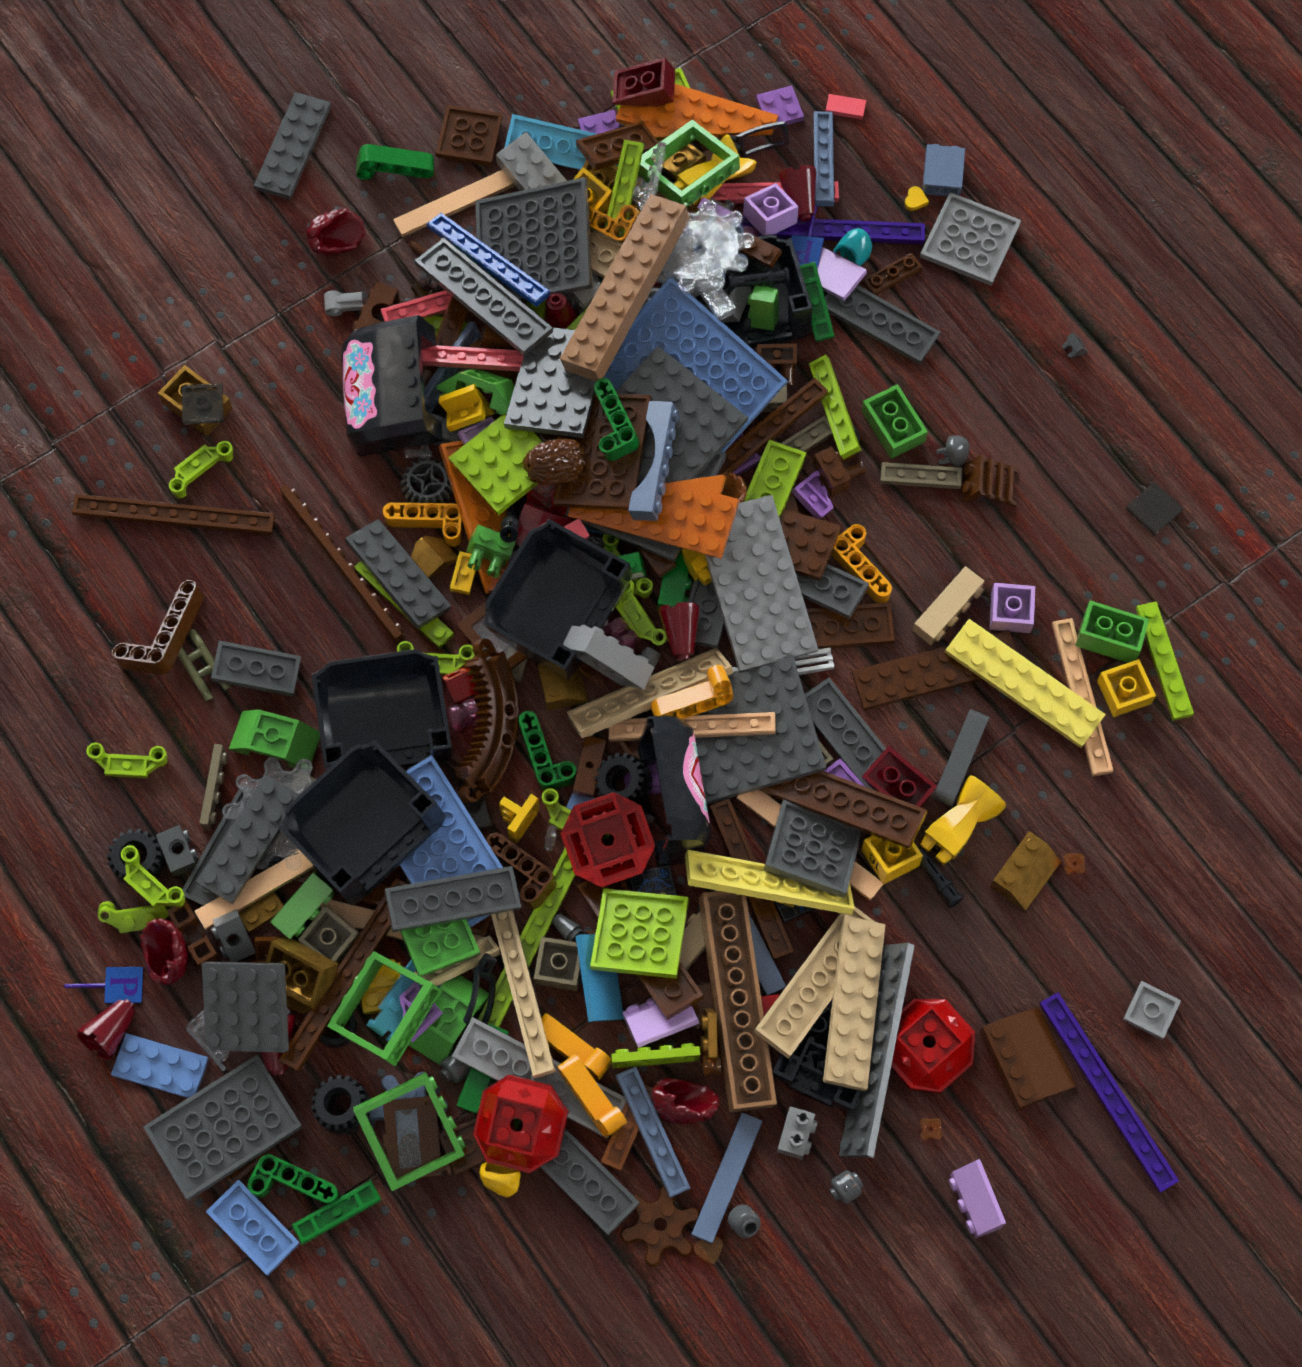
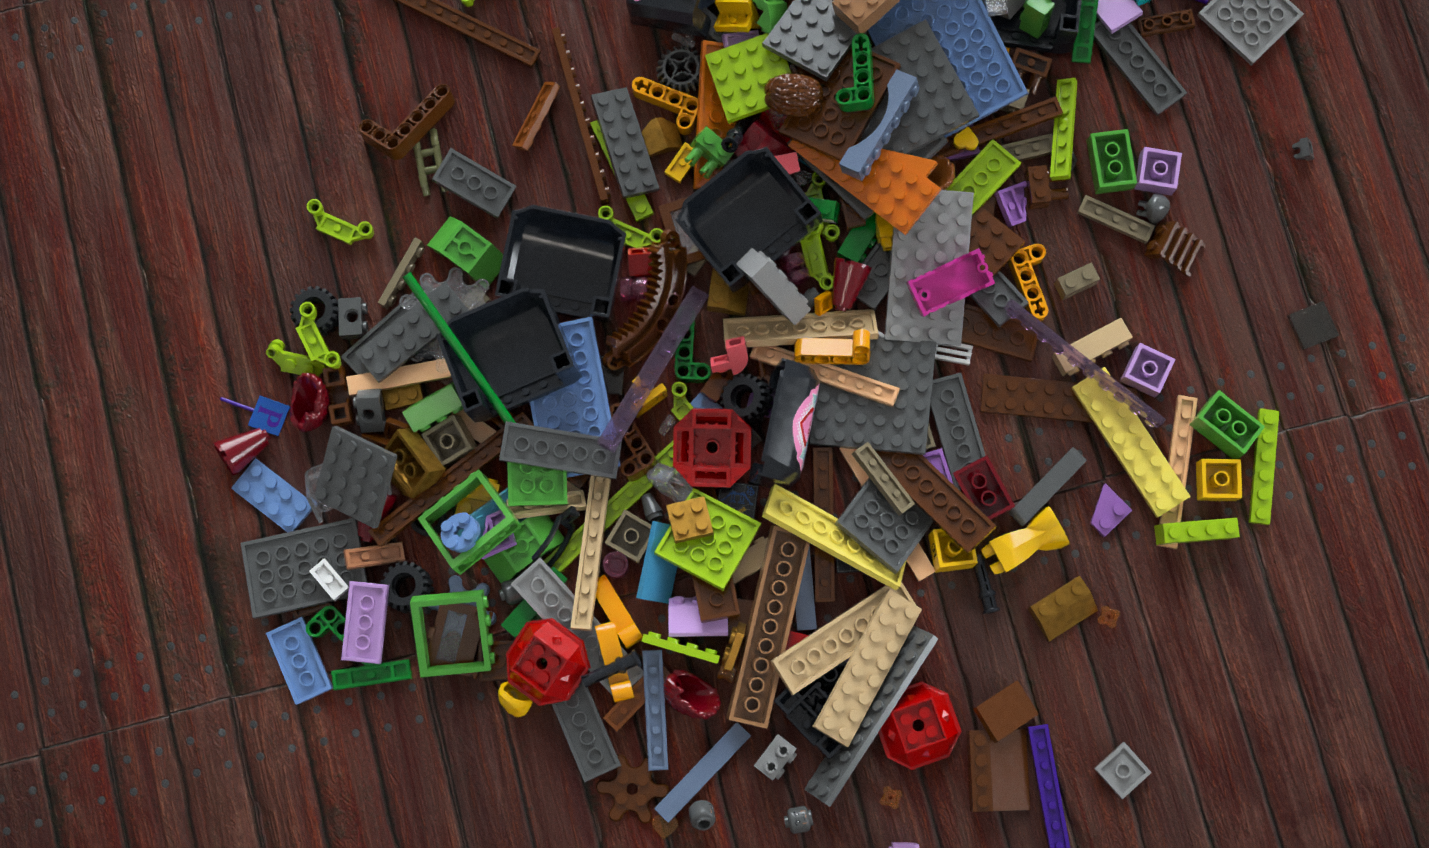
camera: 25 degrees right, 10 degrees up
none -> white plate [309,558,349,601]
none -> lavender tile [341,581,390,664]
none -> nougat tile [343,542,405,570]
none -> green piece [402,272,516,423]
none -> medium blue plate [441,512,480,553]
none -> dark orange plate [512,82,561,151]
none -> black pin [581,649,642,688]
none -> clear purple plate [597,286,709,453]
none -> clear pink wheel [603,552,630,579]
none -> clear torso [647,463,693,502]
none -> pearl gold plate [666,496,714,544]
none -> coral brick [710,336,748,375]
none -> light orange tile [814,290,832,316]
none -> dark tan plate [852,442,915,516]
none -> dark pink piece [906,248,995,317]
none -> yellow tile [953,127,979,151]
none -> reddish brown tile [973,680,1039,743]
none -> clear purple plate [1004,299,1166,428]
none -> dark tan brick [1054,262,1100,300]
none -> medium lavender wing [1090,484,1132,538]
none -> lavender brick [1134,147,1182,196]
none -> lime brick [1154,518,1240,545]

